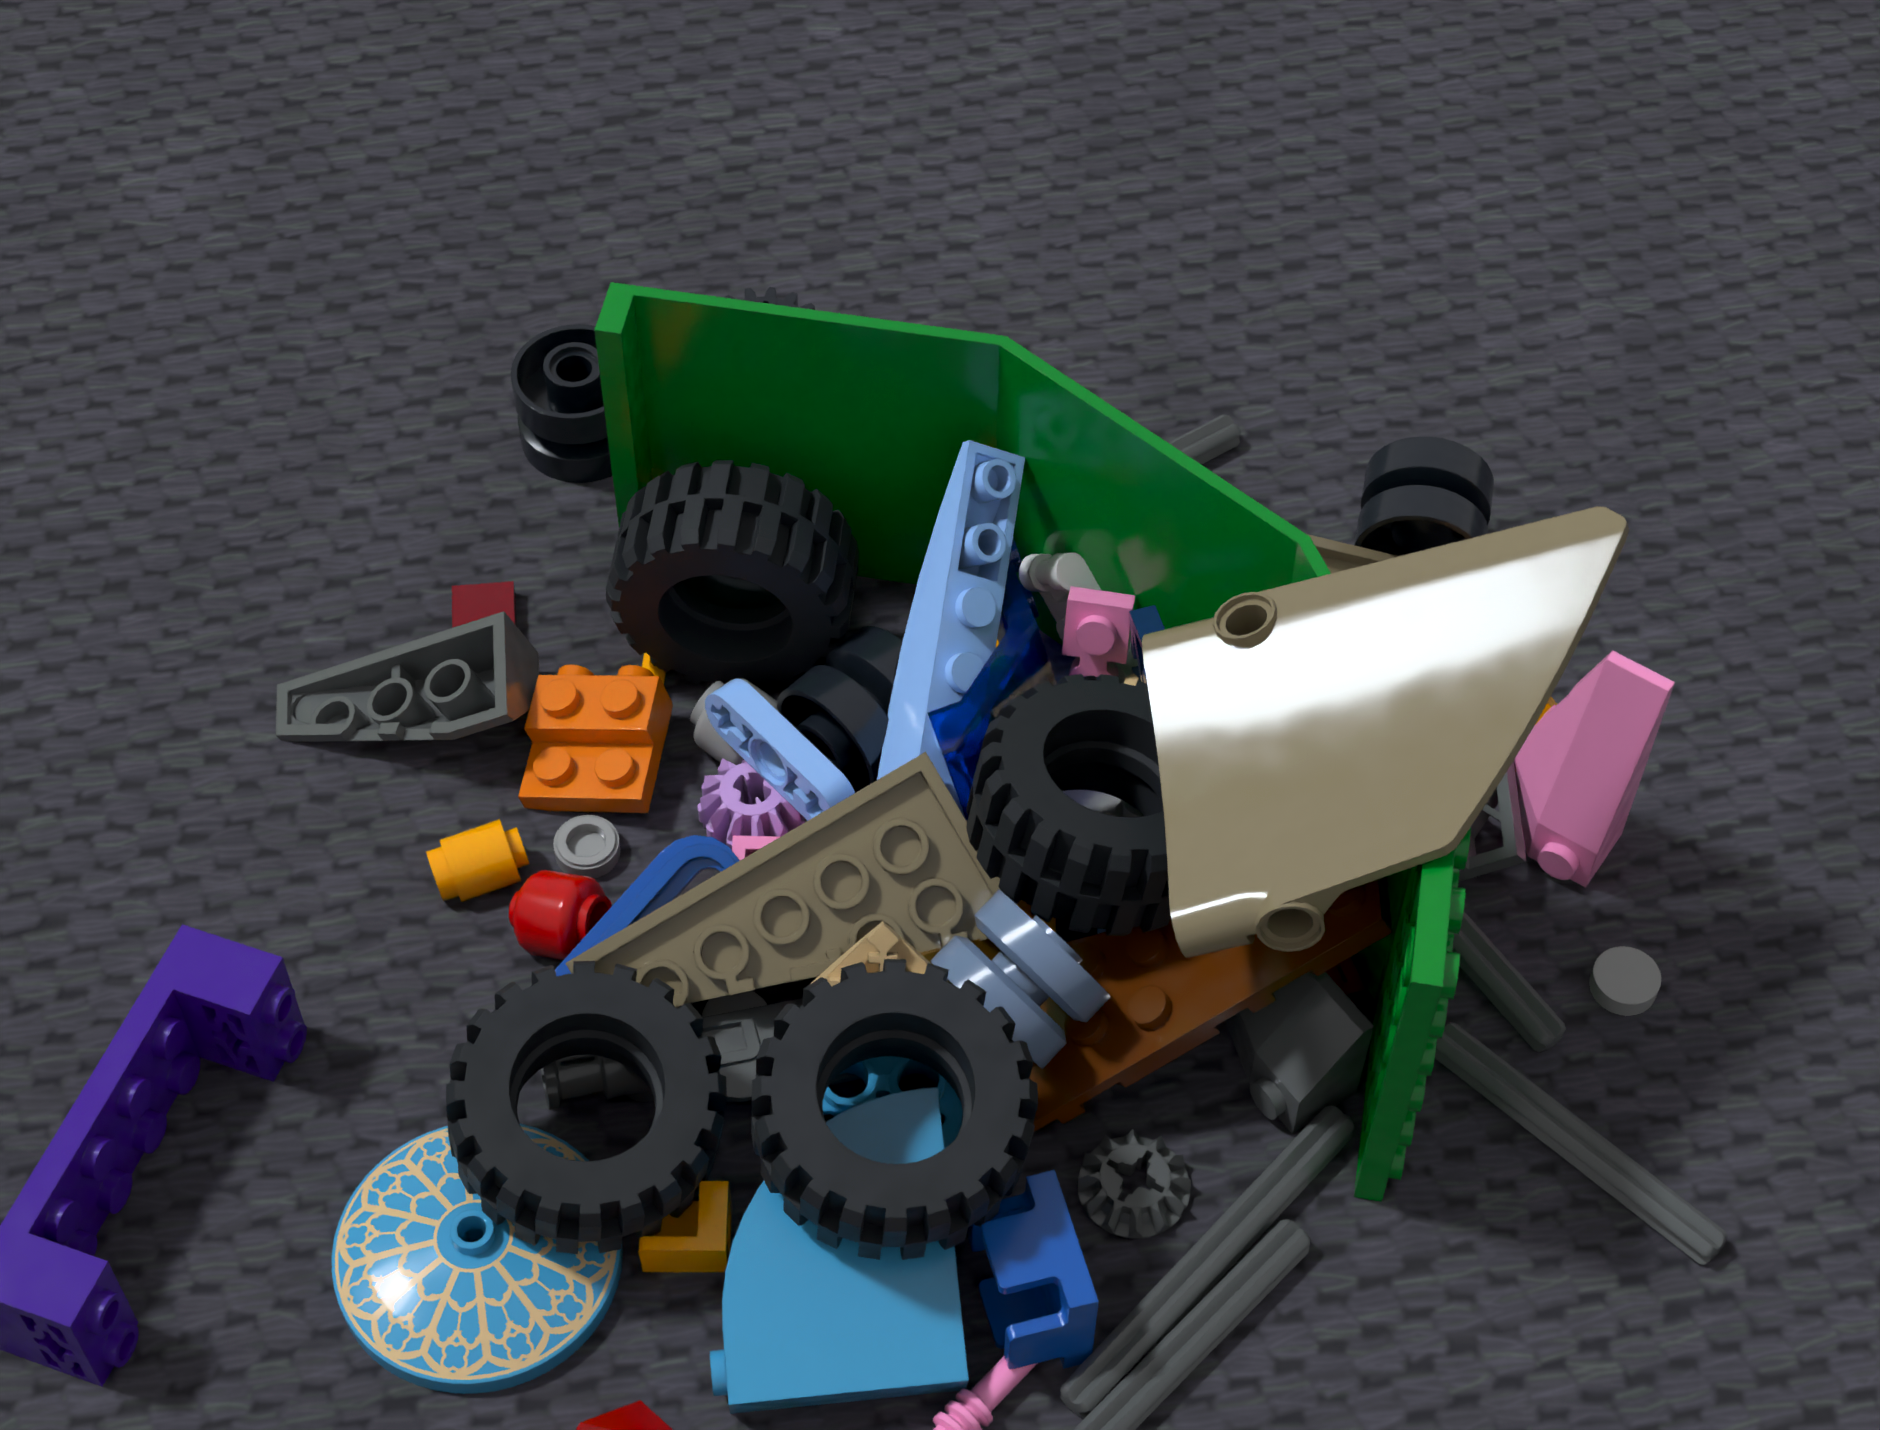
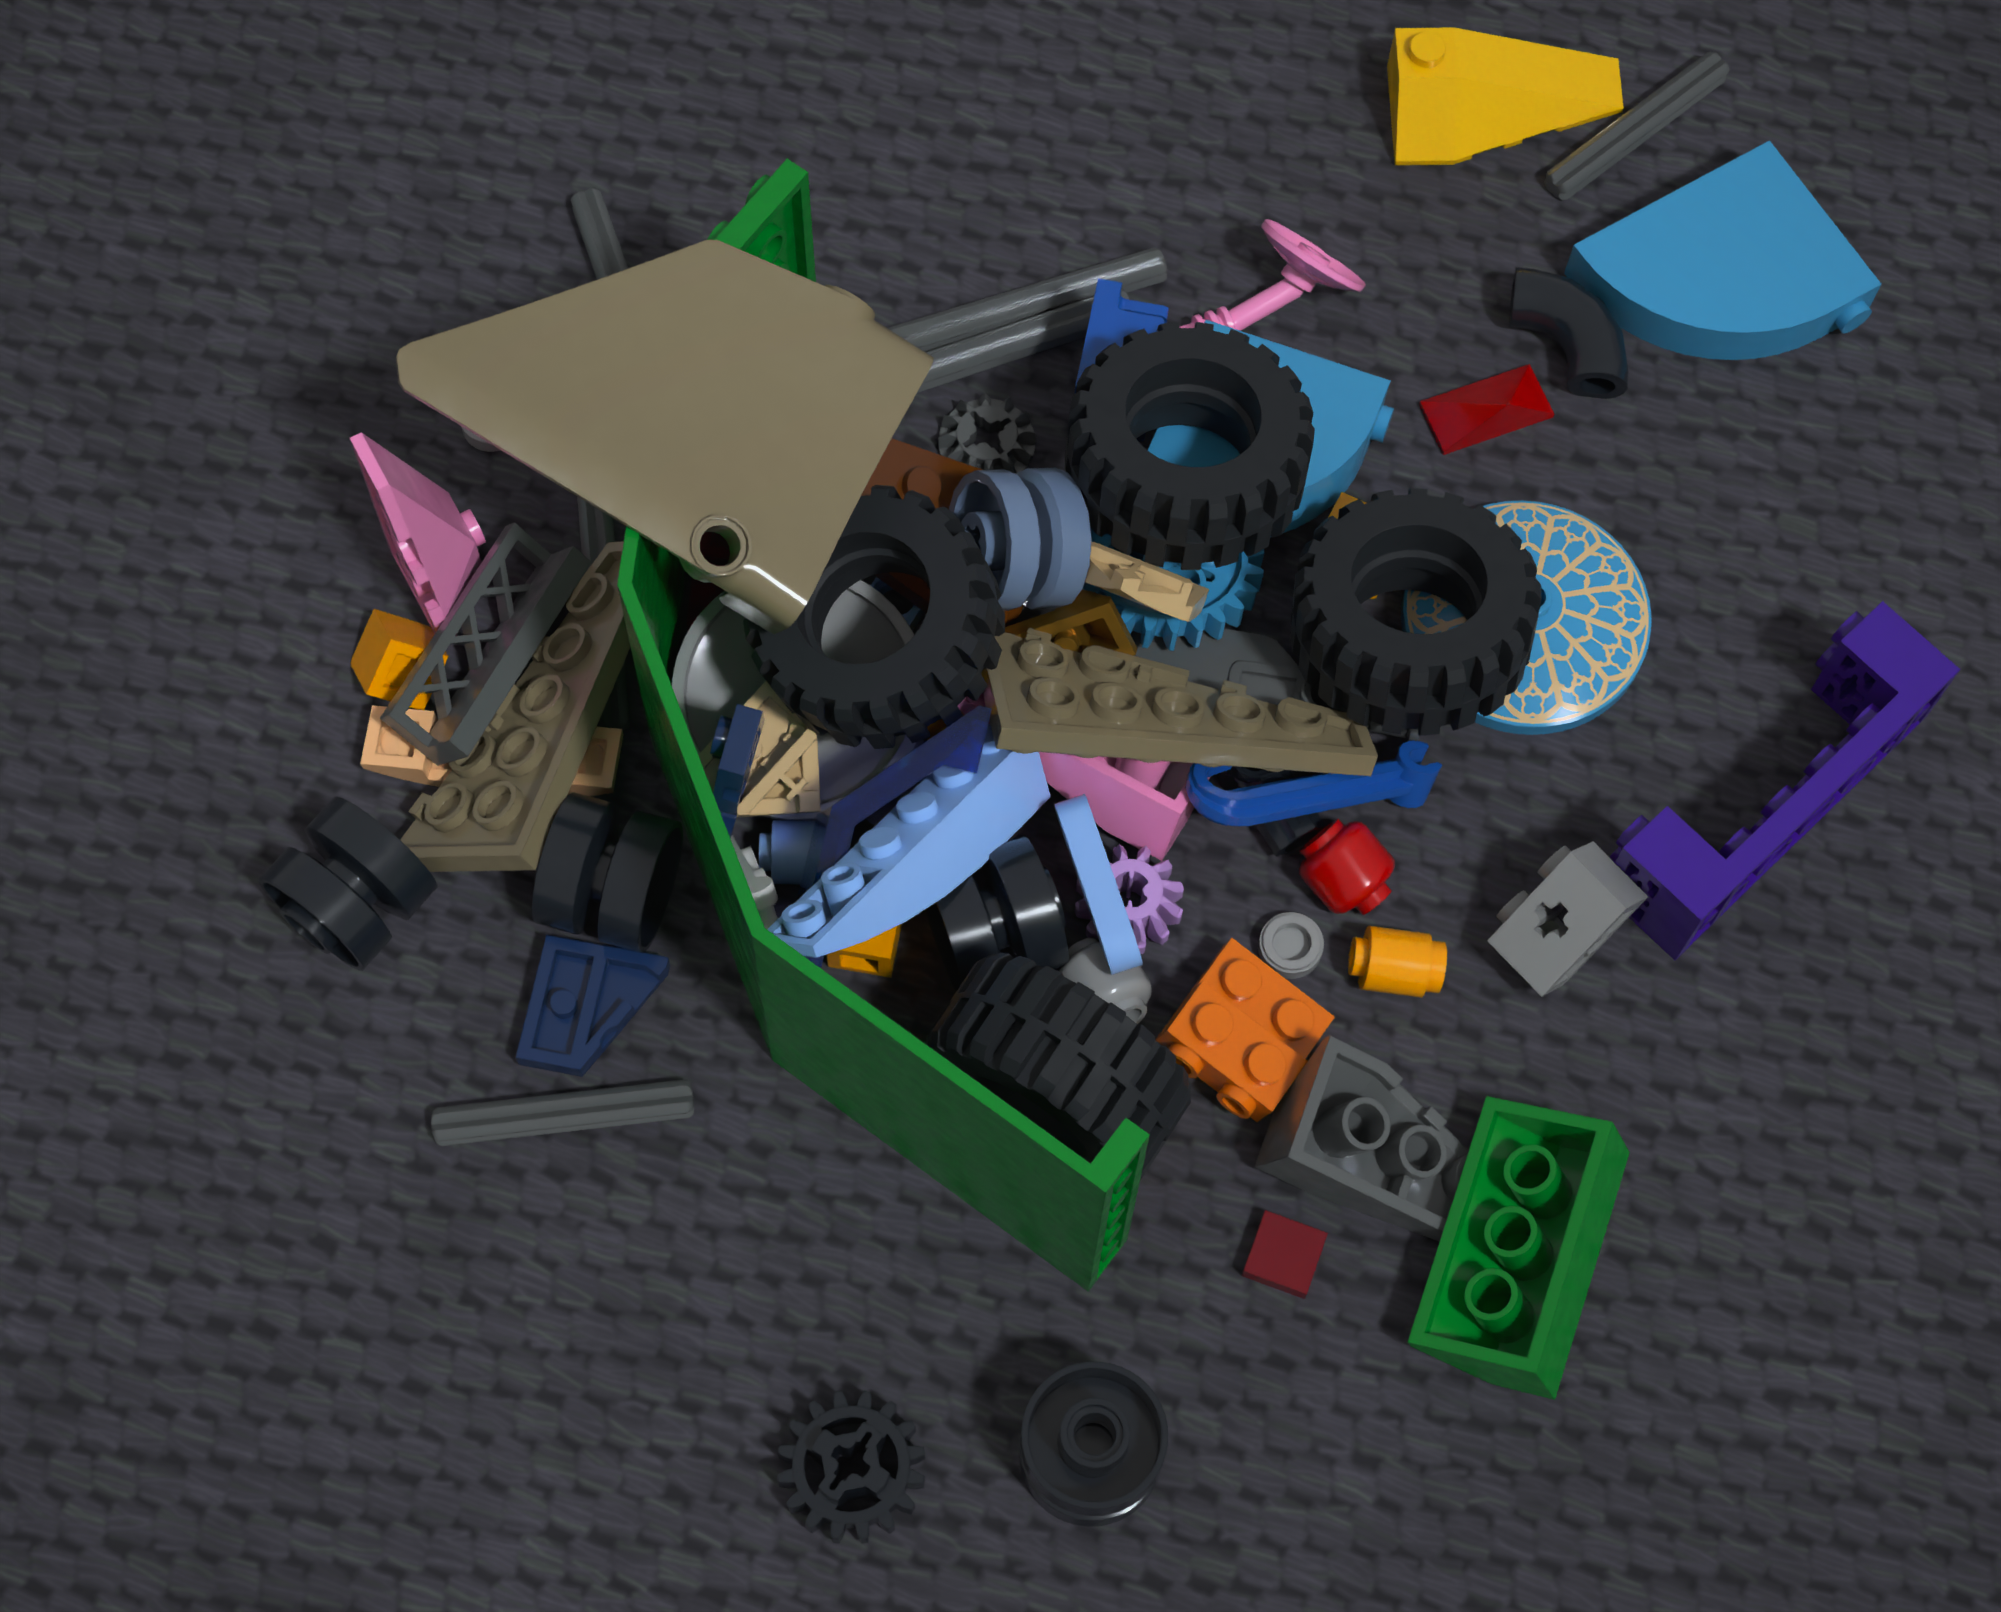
camera: 155 degrees left, 15 degrees up
bright pink plate [1062,586,1135,677] -> none
none -> green slope [1408,1096,1630,1400]
none -> light grey brick [1487,841,1648,997]

